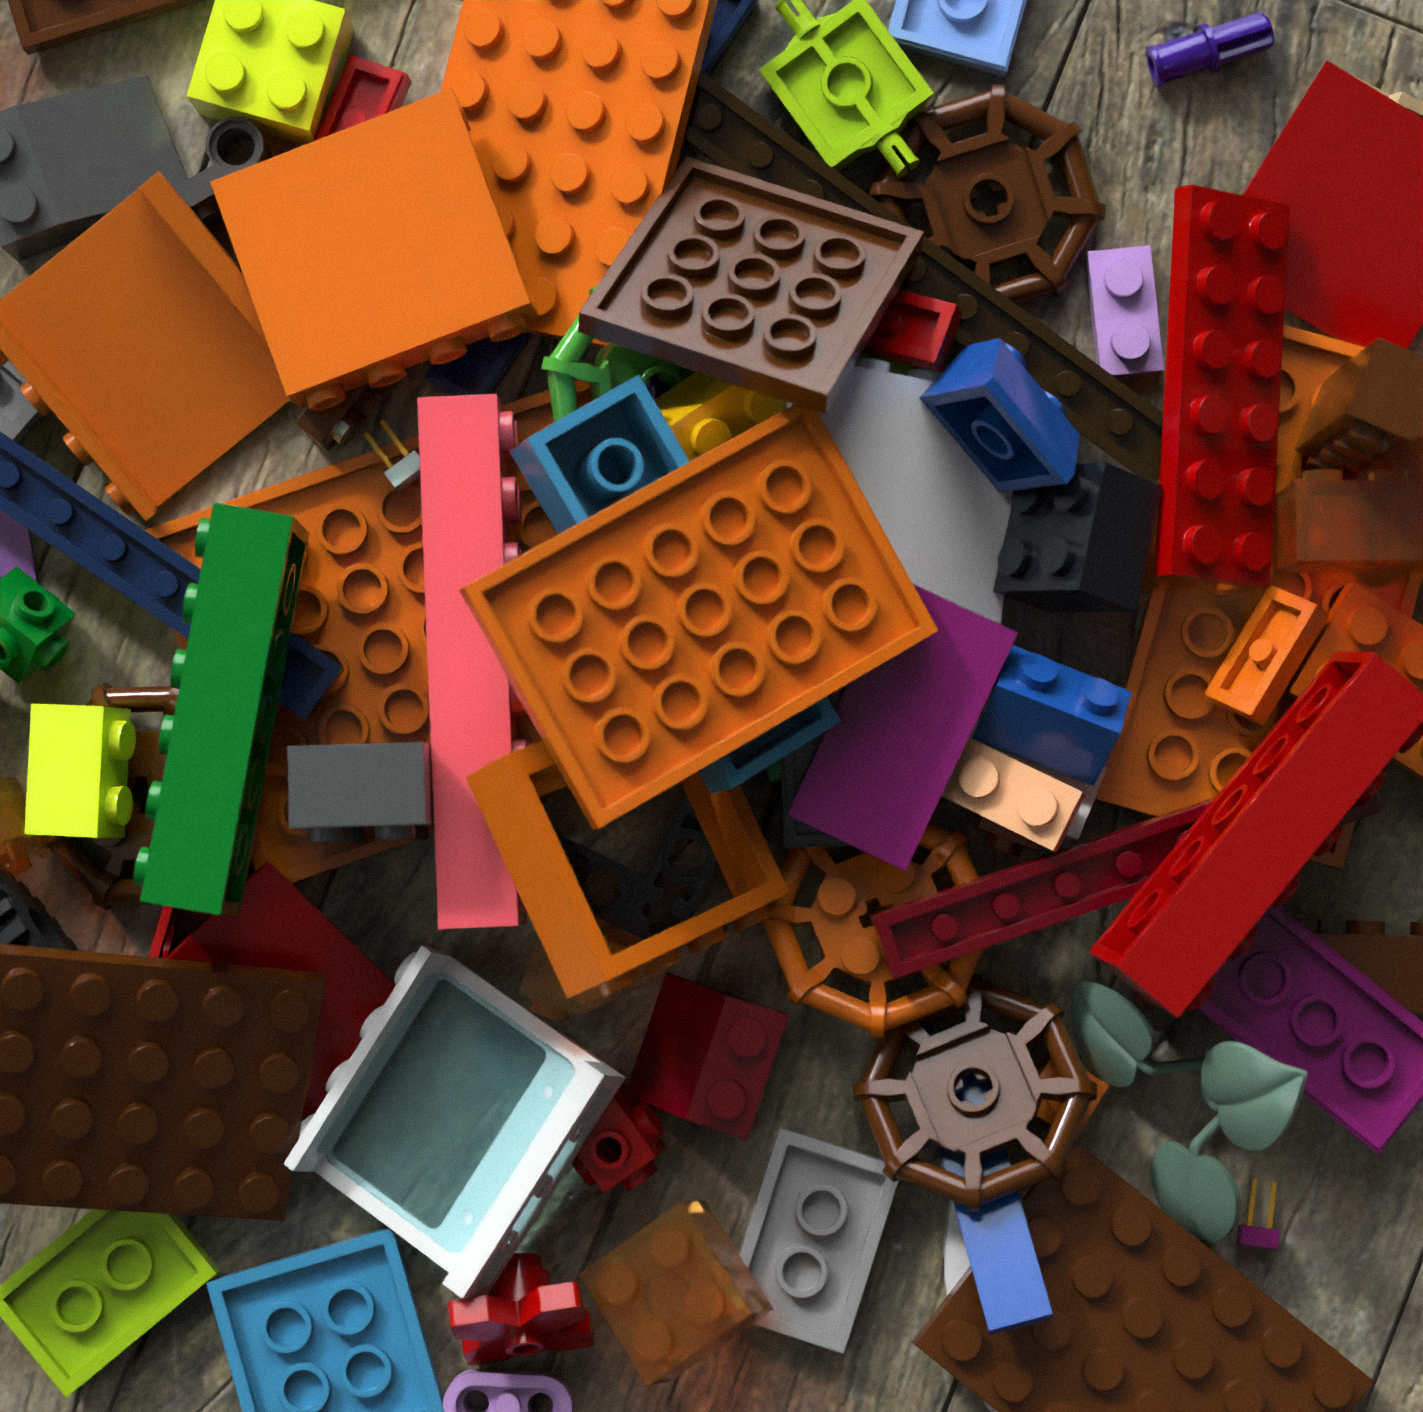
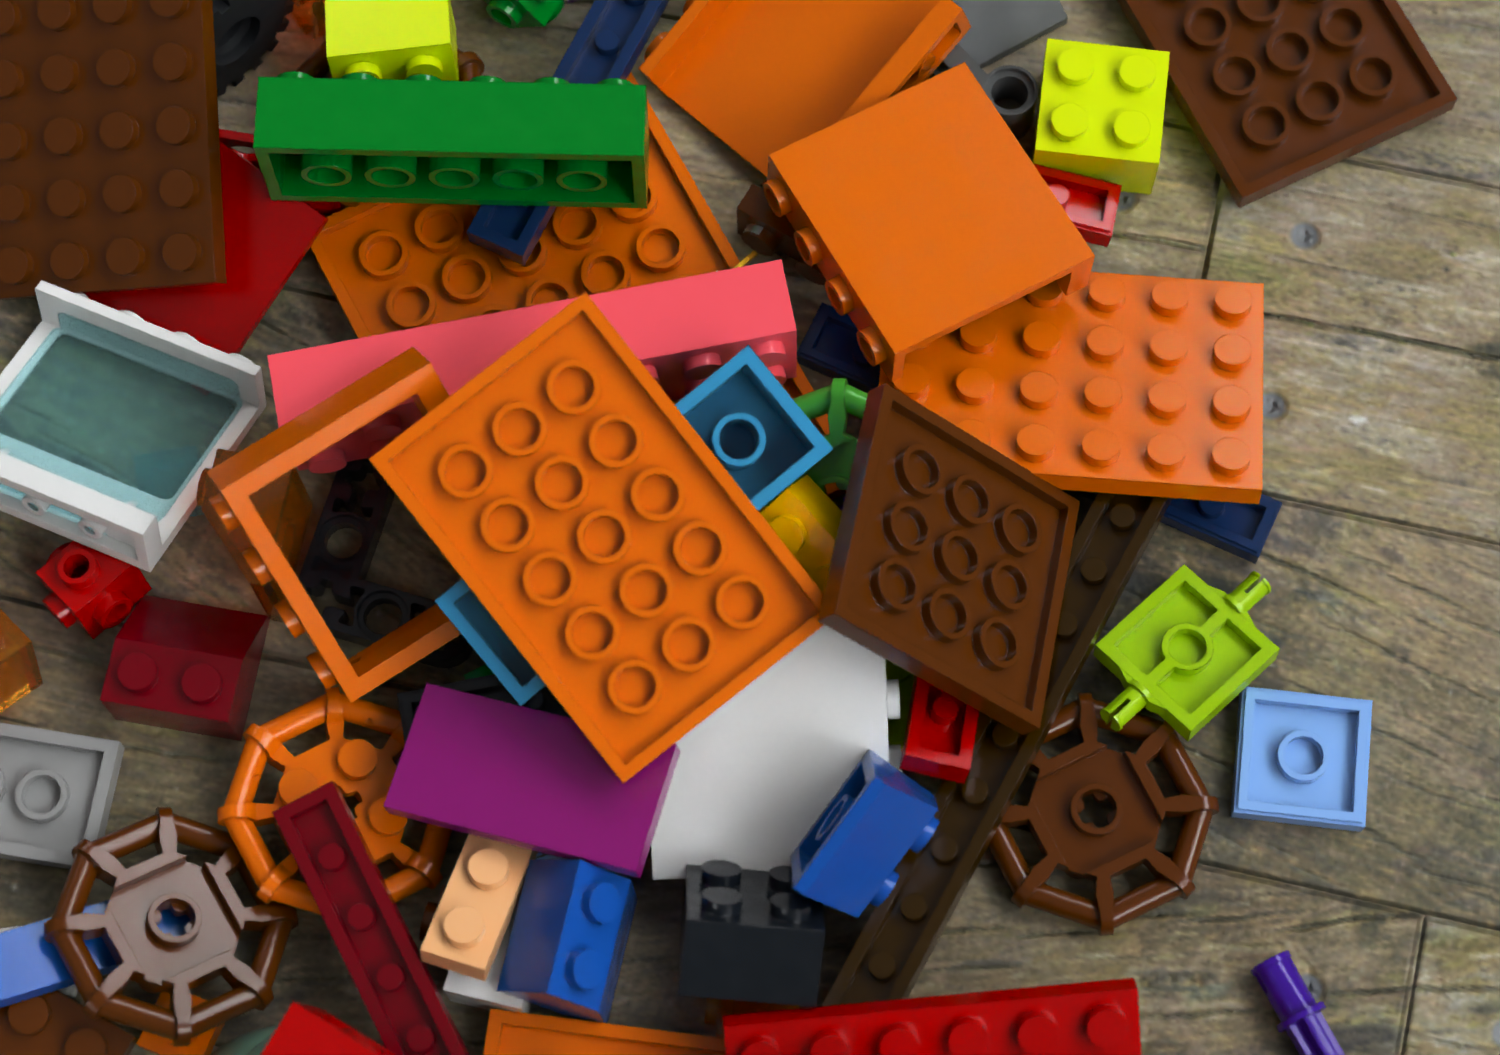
camera: 80 degrees right, 15 degrees down
dark grey brick [287,742,434,842] -> none
lavender plate [1085,245,1164,378] -> none

